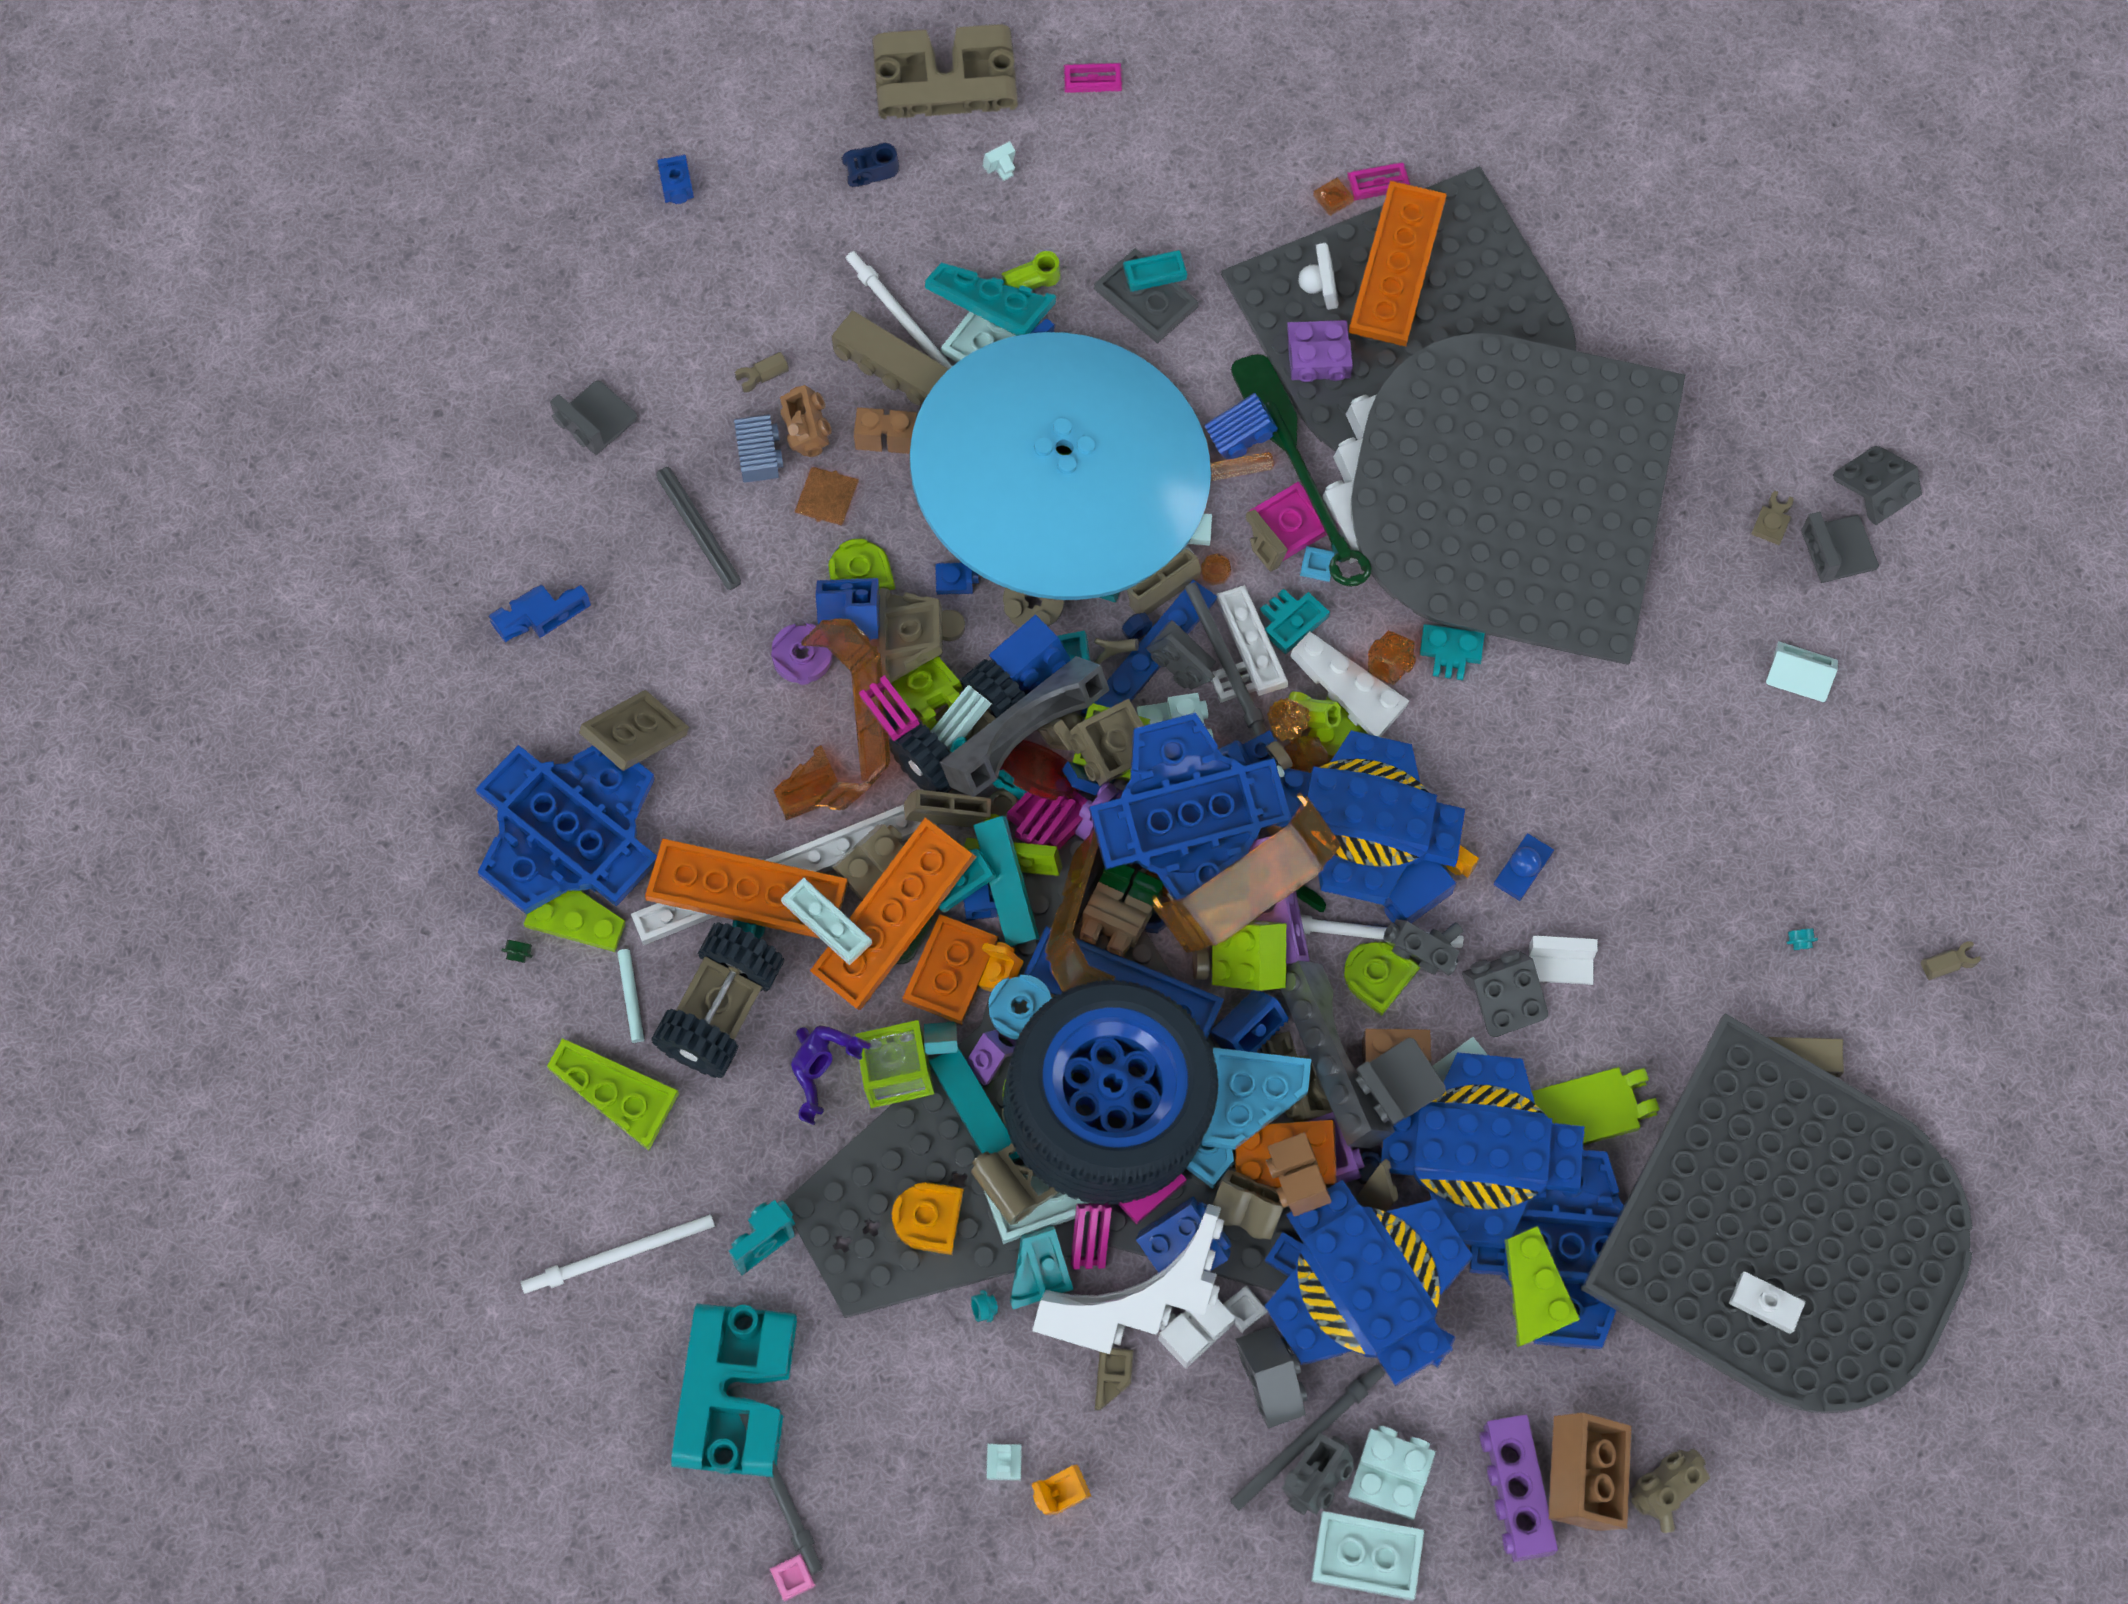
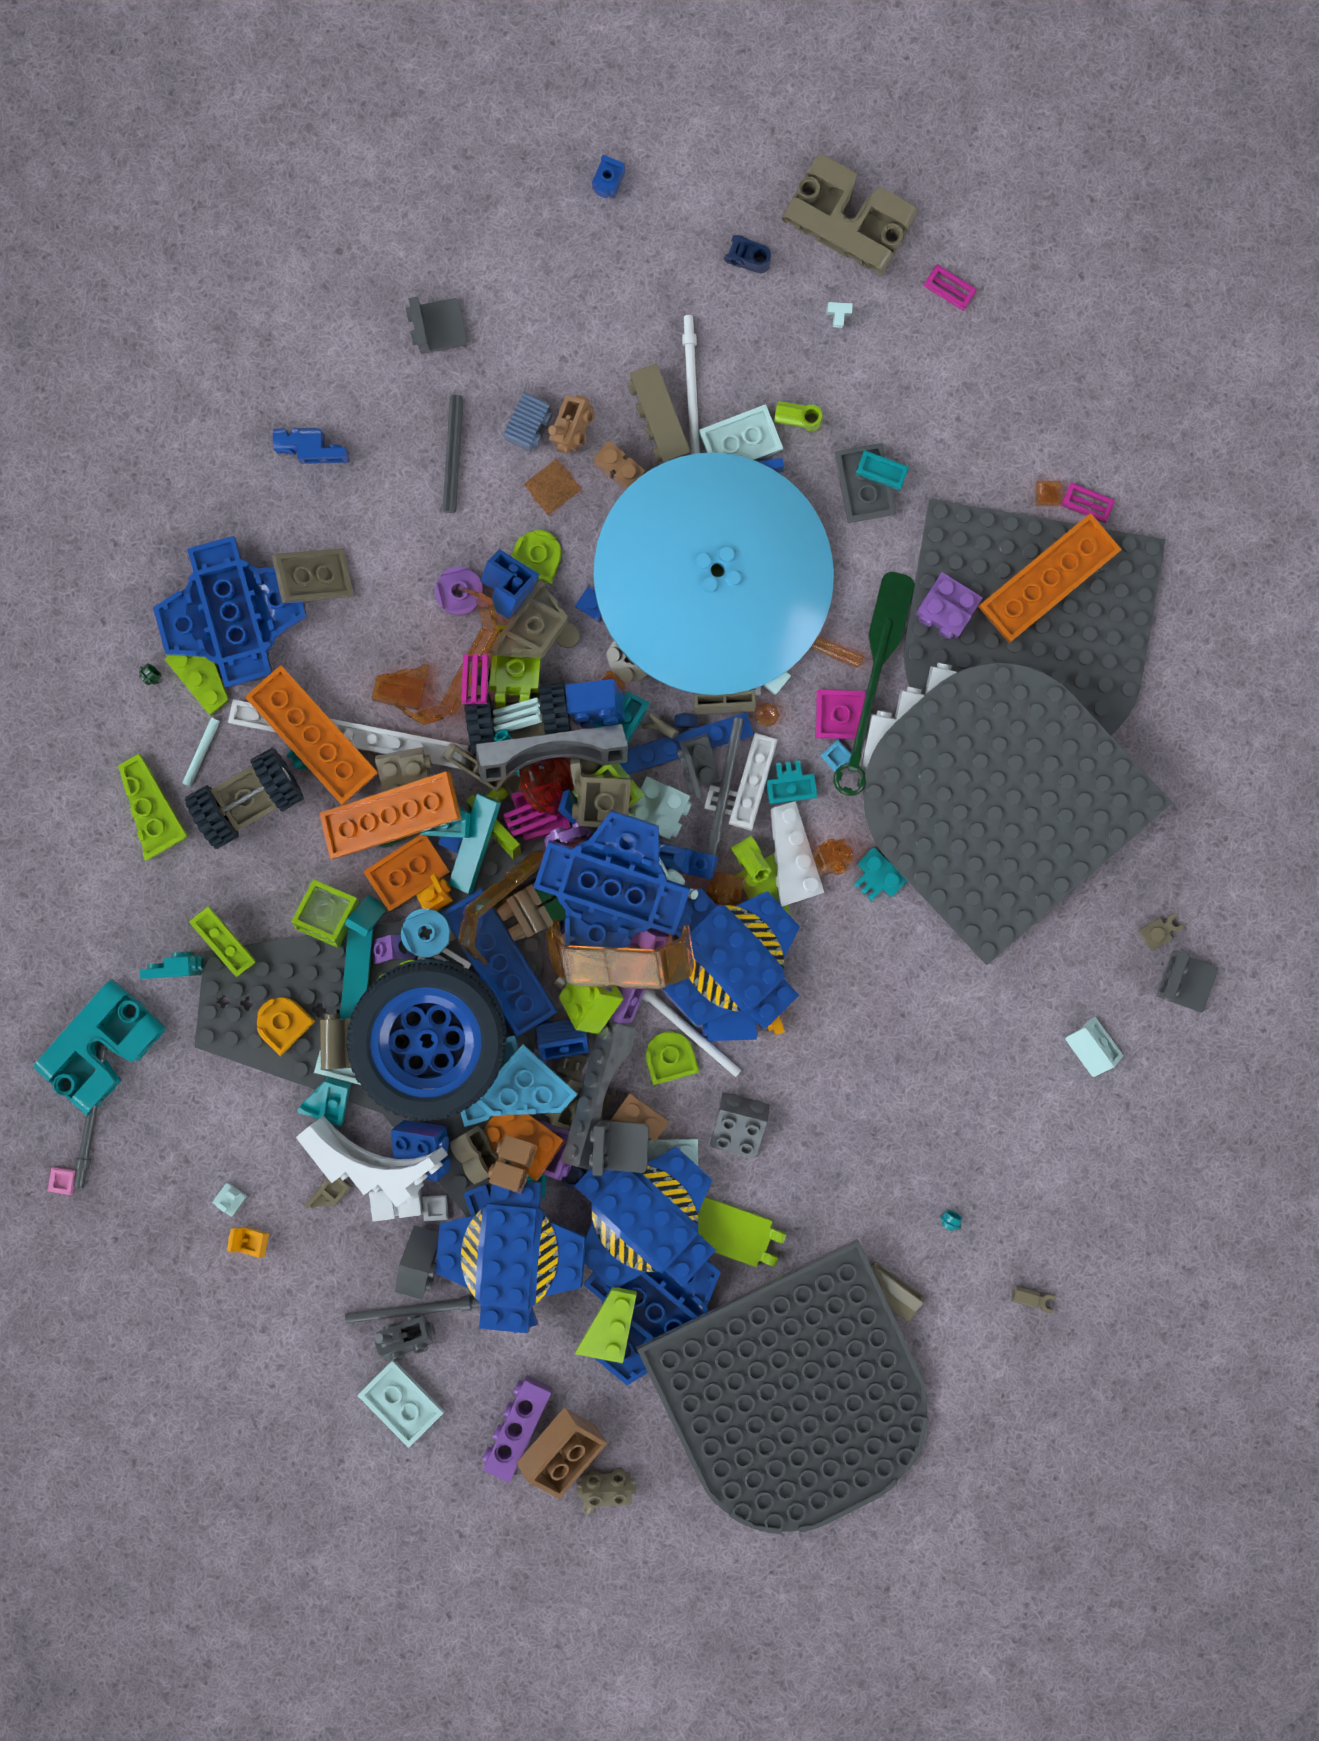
camera: 35 degrees right, 20 degrees up
white bar [520,1214,715,1294] -> none
dark tan bar [735,352,789,393] -> none
light aqua tile [781,878,872,965] -> none
dark purple piece [791,1025,871,1125] -> none
teal wing [925,262,1056,336] -> none
teal plate [971,1290,998,1322] -> none
dark pink tile [1070,1203,1112,1269] -> none
blue brick [1204,393,1278,460] -> none
dark tan tile [1246,509,1288,572] -> none
dark tan tile [1265,740,1293,770] -> none
clear orange piece [1267,698,1311,741] -> none
white tile [1298,243,1339,310] -> none
light aqua plate [1348,1426,1436,1520] -> none
dark tan tile [1355,1159,1399,1211] -> none
dark grey brick [1383,919,1464,976] -> none
blue tile [1493,833,1554,901] -> none
white panel [1529,936,1597,985] -> none
white plate [1729,1271,1805,1334] -> none
dark grey bracket [1833,446,1922,525] -> none
none -> lime piece [189,905,256,977]

